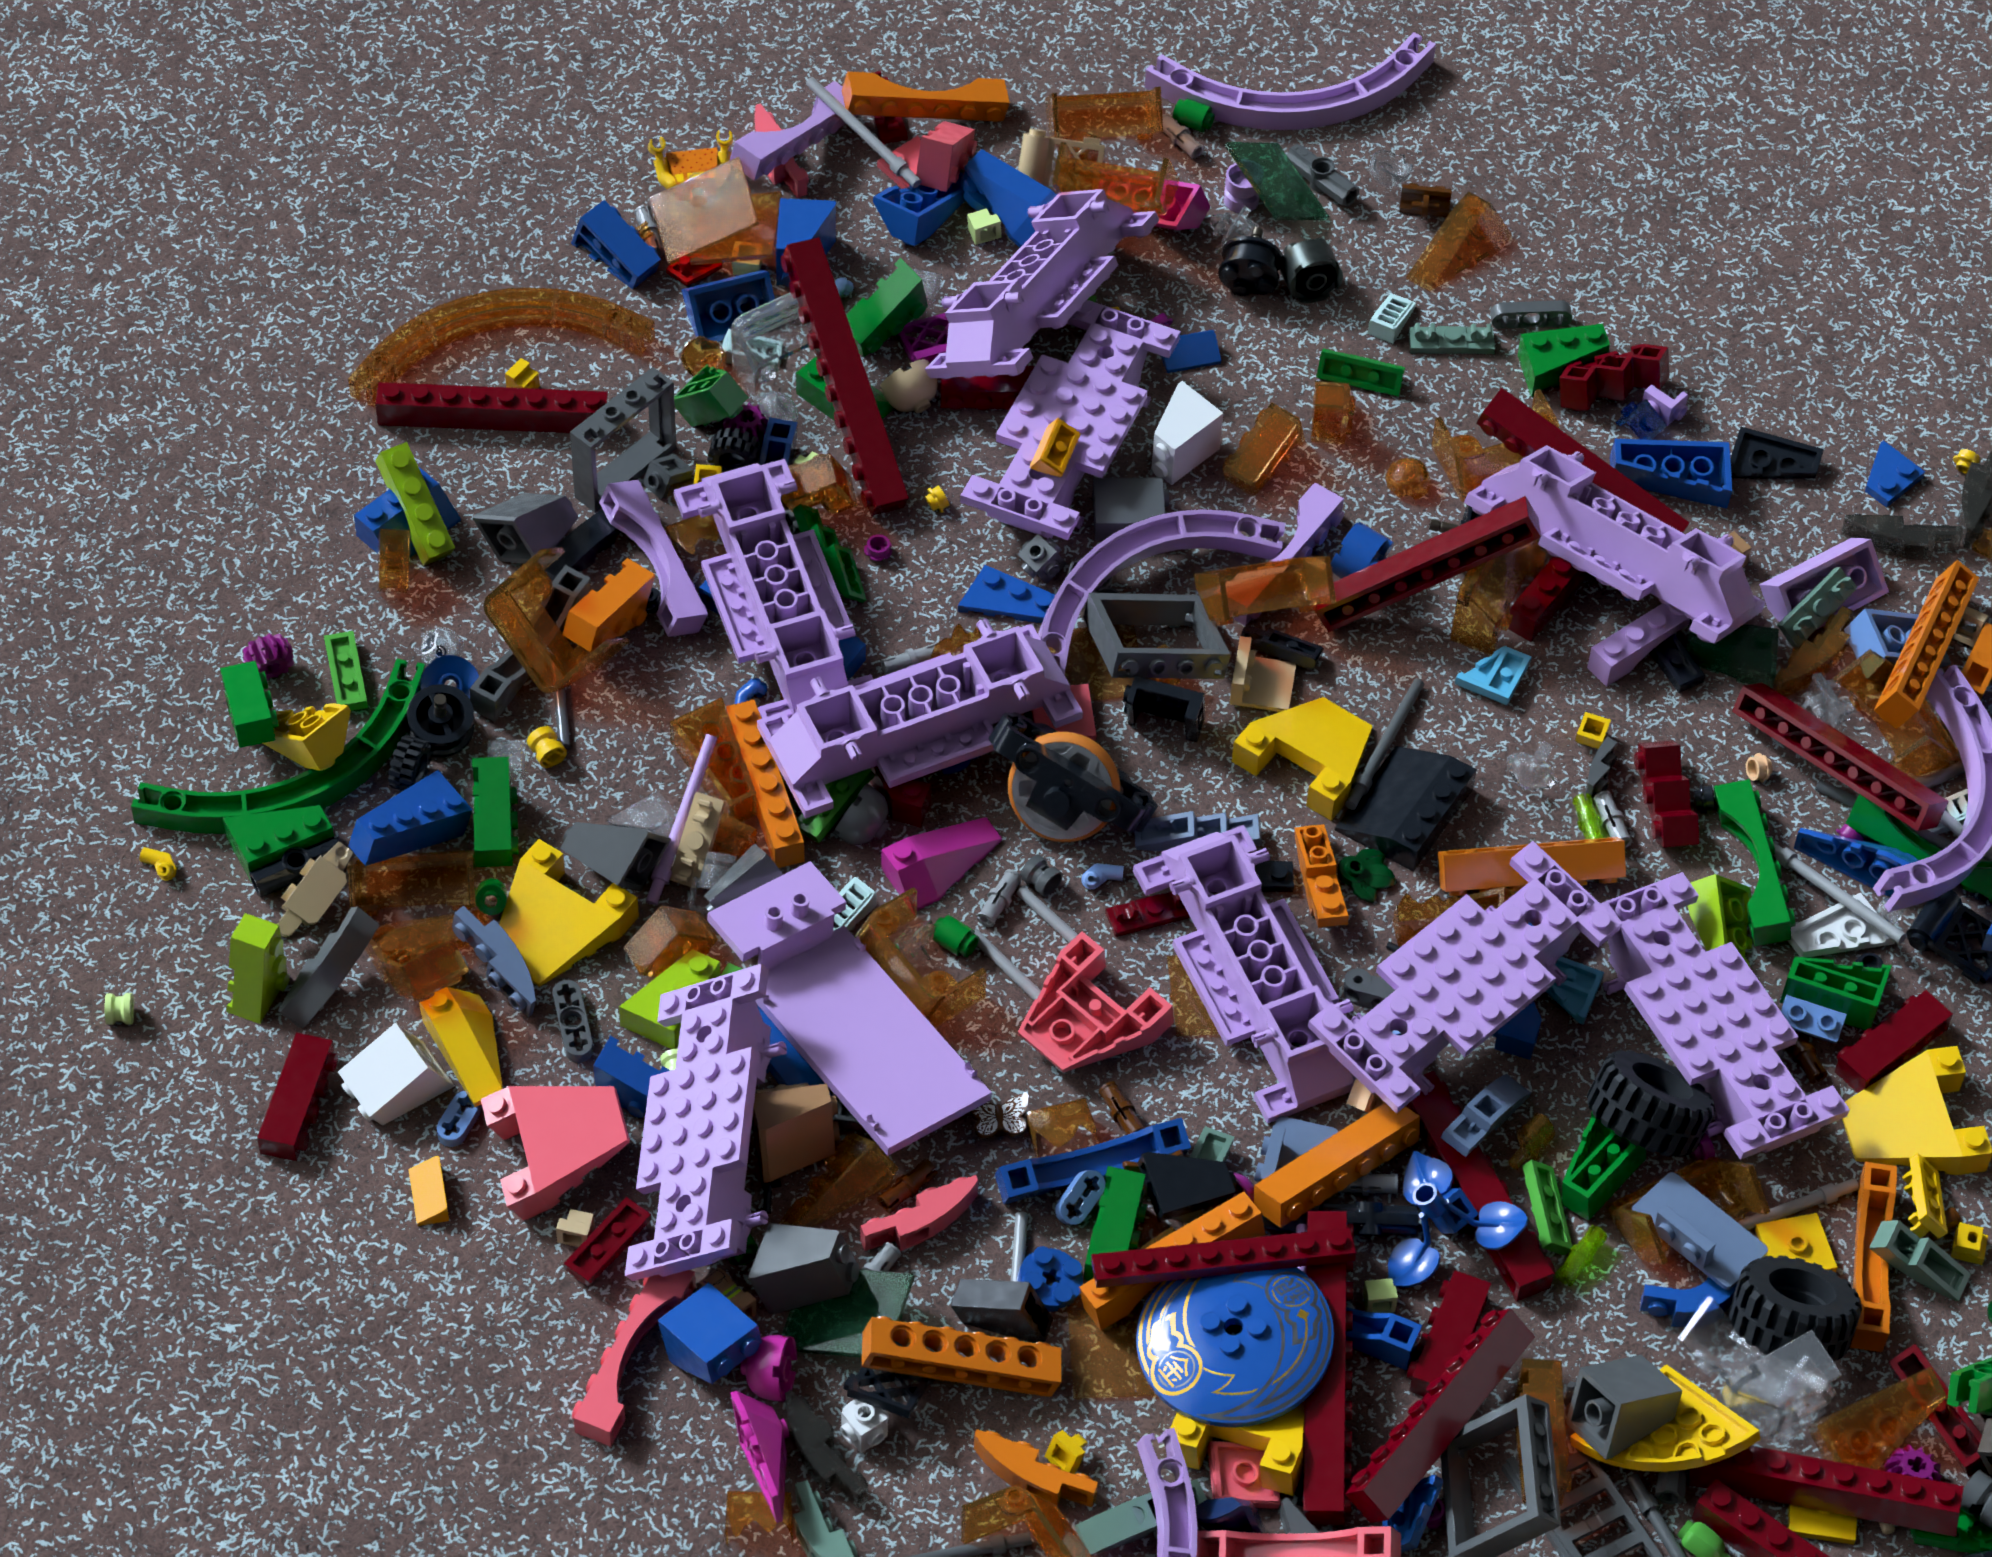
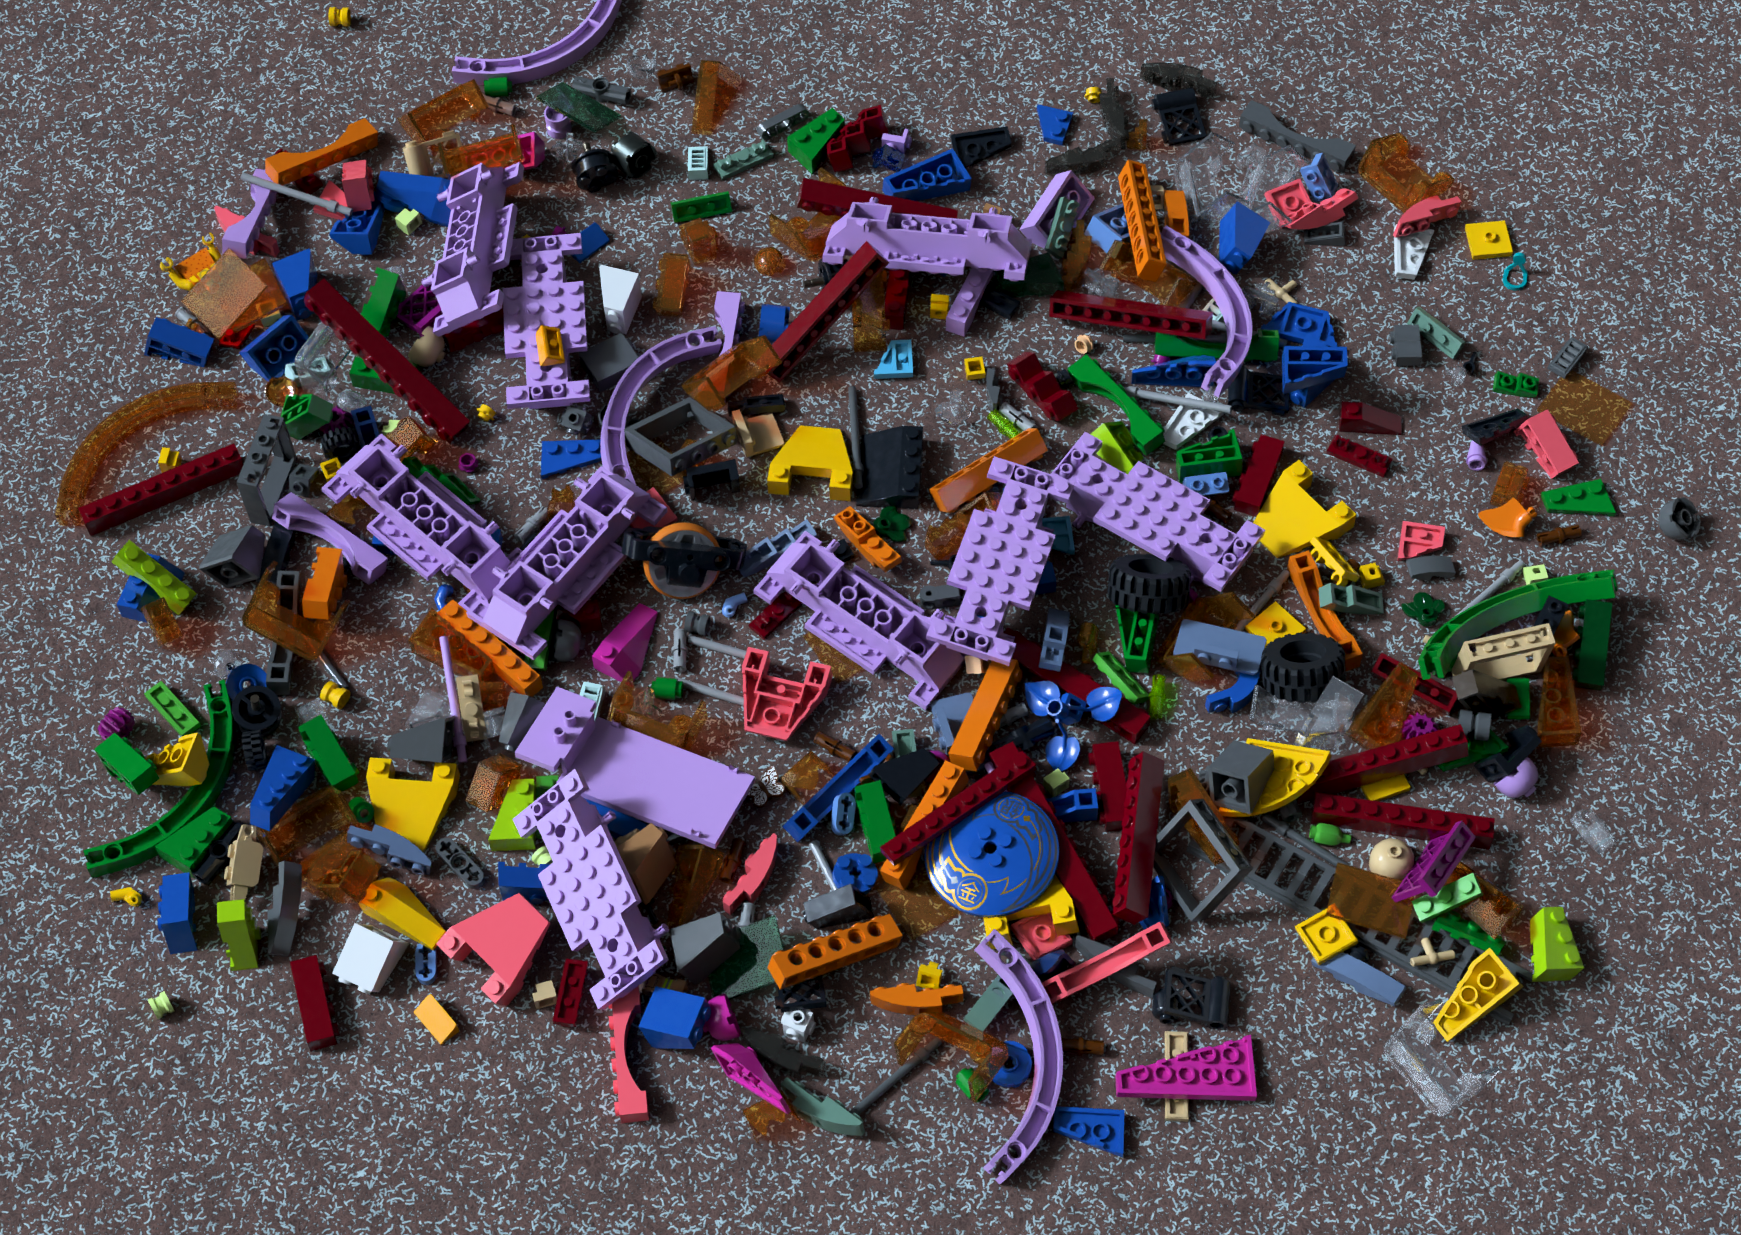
camera: 25 degrees left, 5 degrees up
none -> blue wedge [157,872,197,954]
none -> yellow piece [930,294,949,319]

